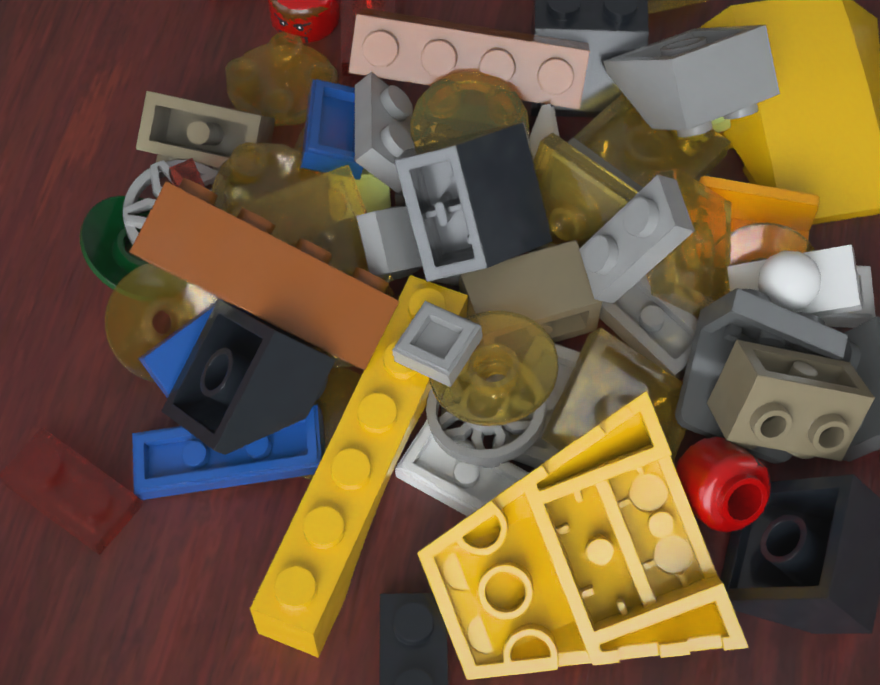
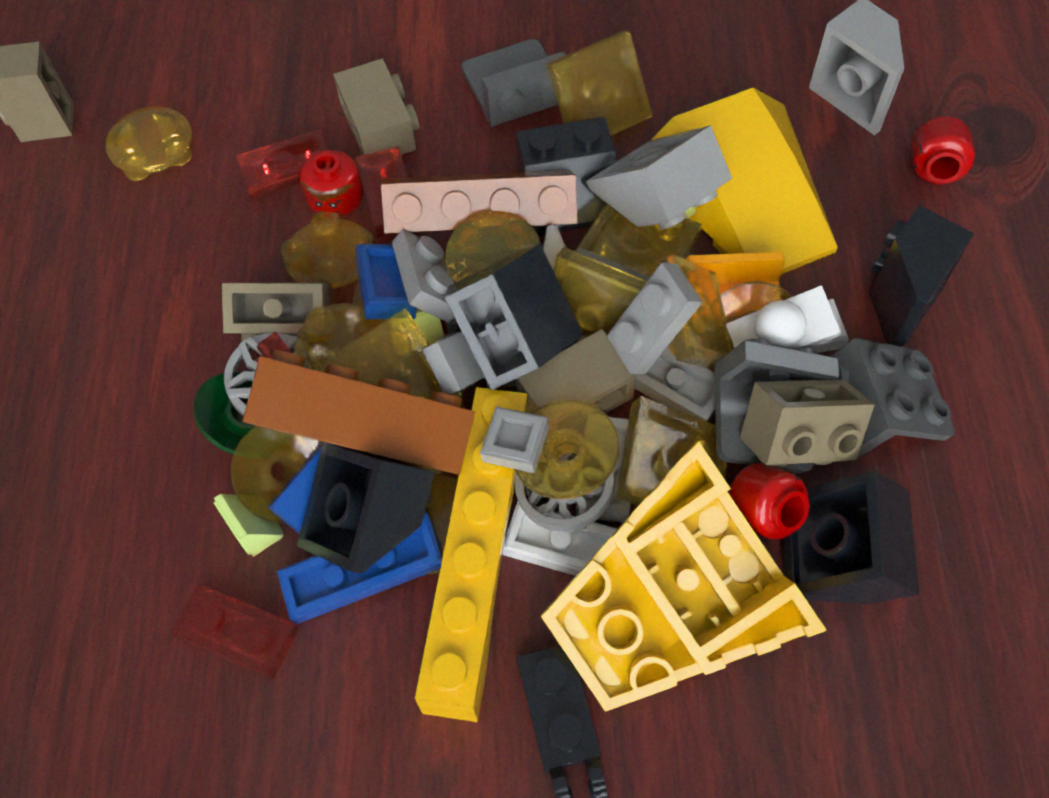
camera: 10 degrees left, 0 degrees up
none -> yellowish green slope [213,494,284,557]

